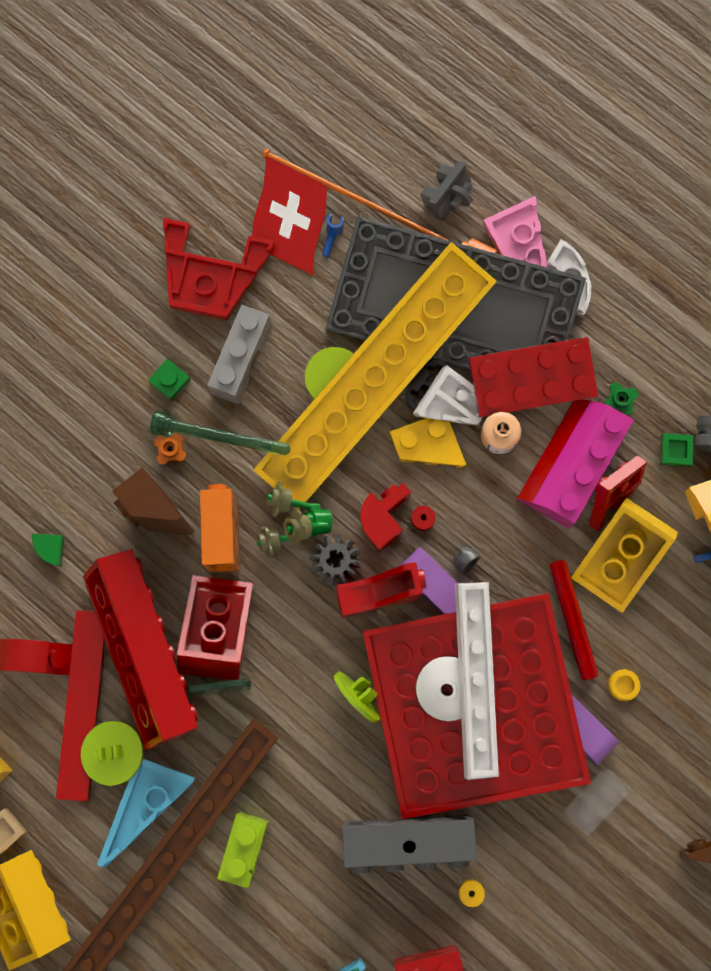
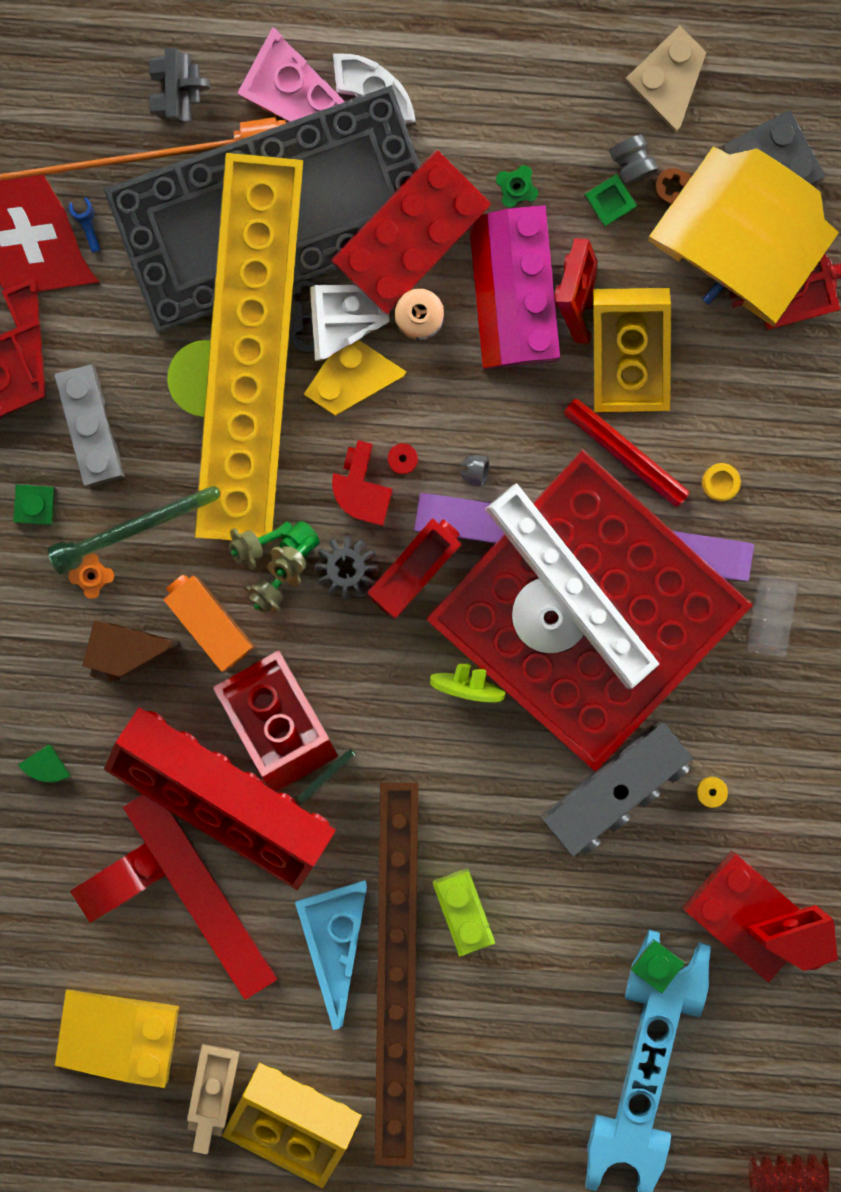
camera: 45 degrees left, 10 degrees up
lime piece [81,721,144,786] -> none

